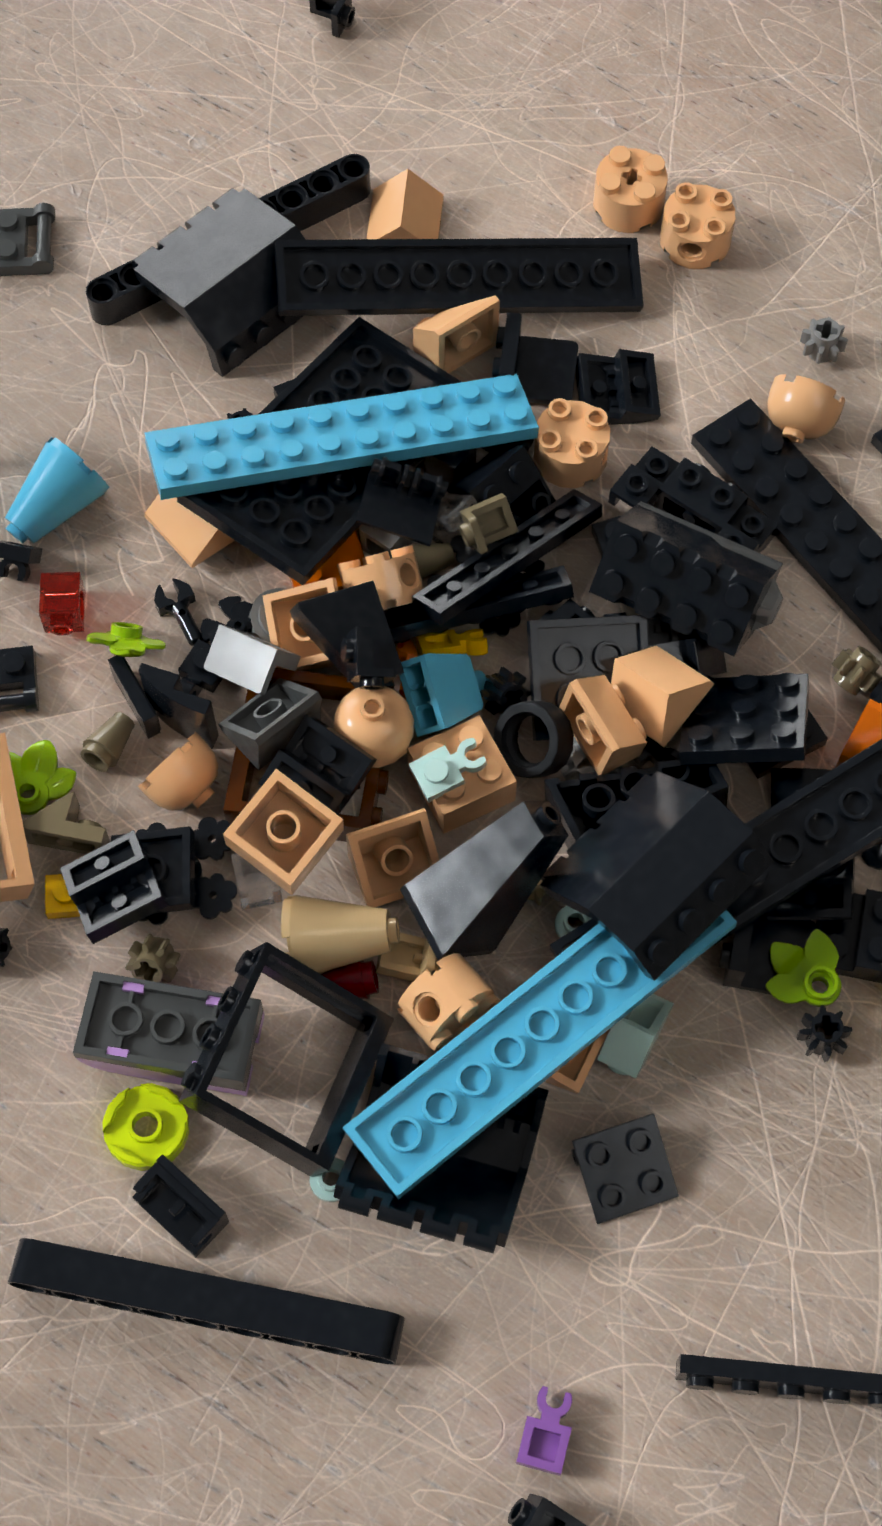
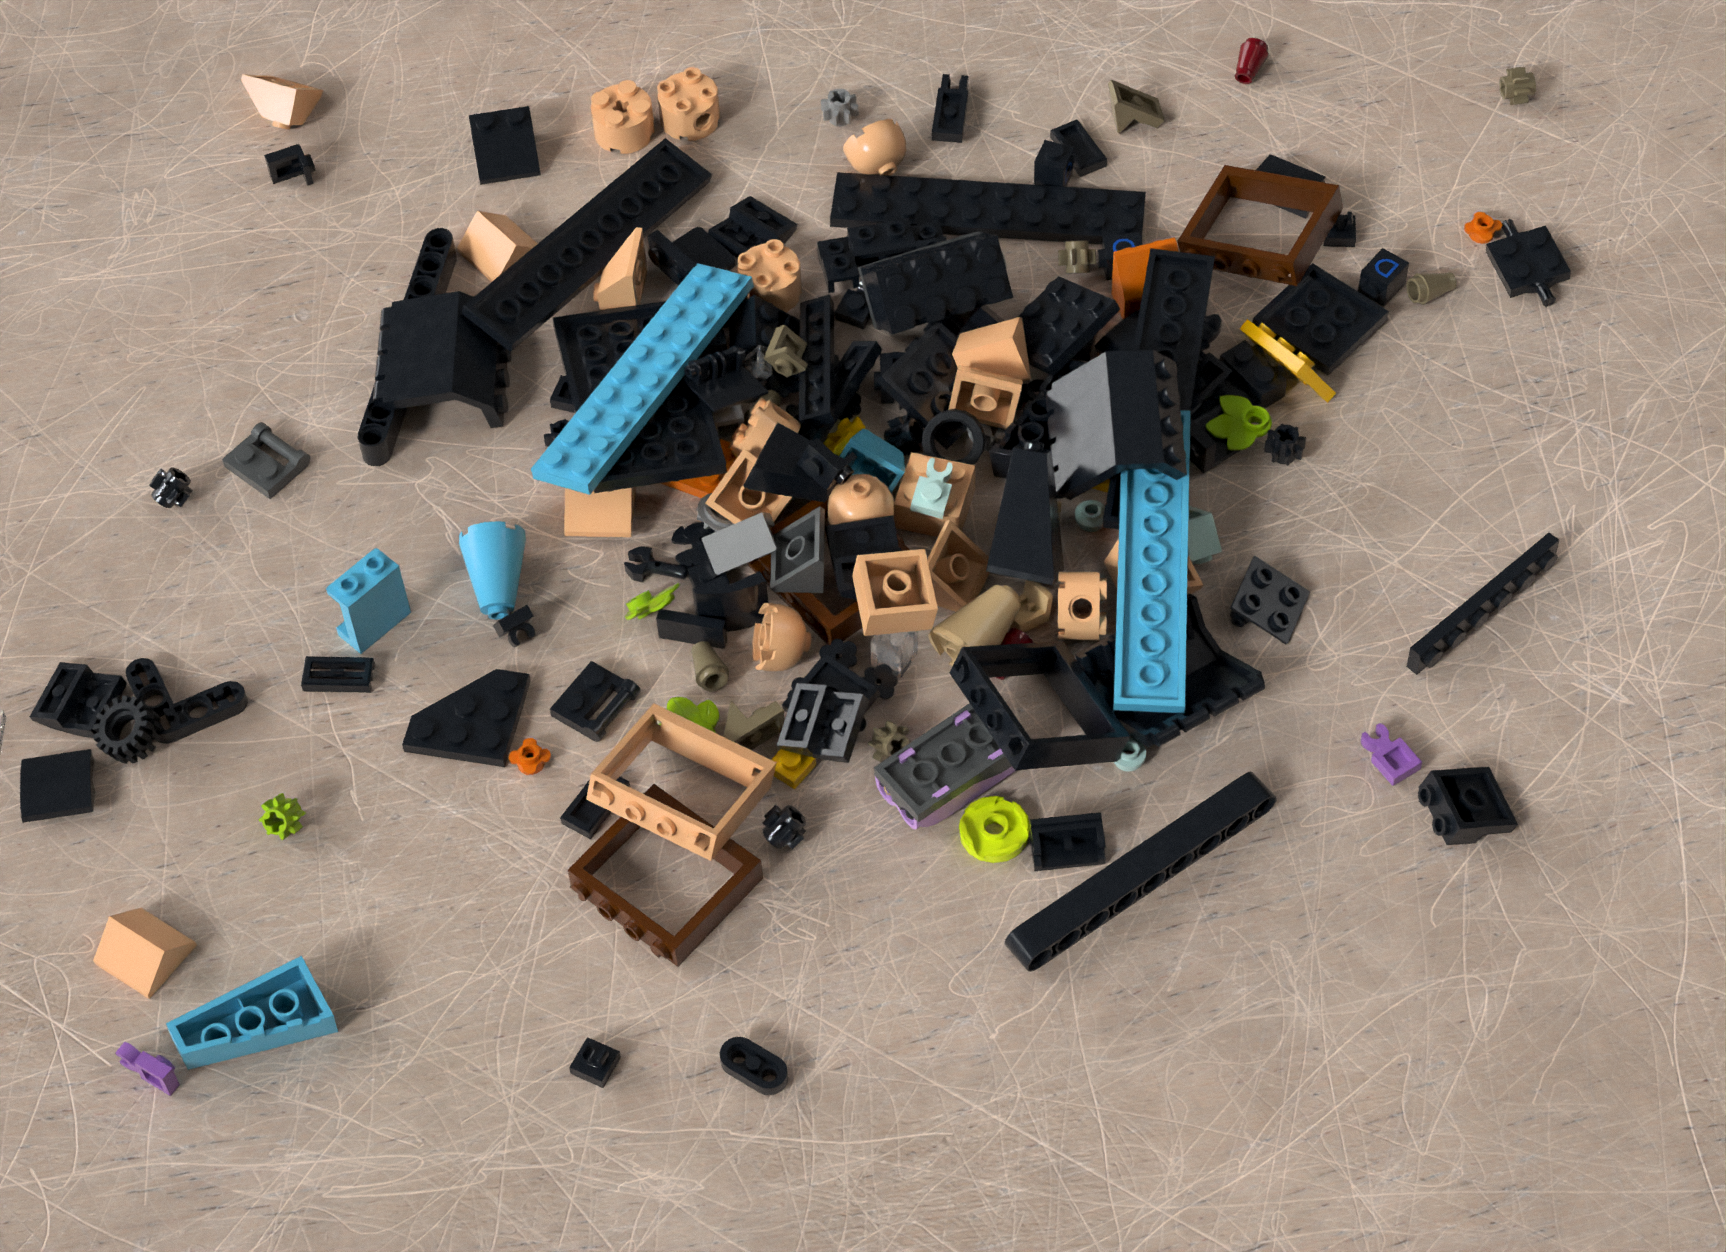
camera: 45 degrees left, 10 degrees down
clear red brick [39,572,86,635] -> none
none -> black slope [469,106,541,185]

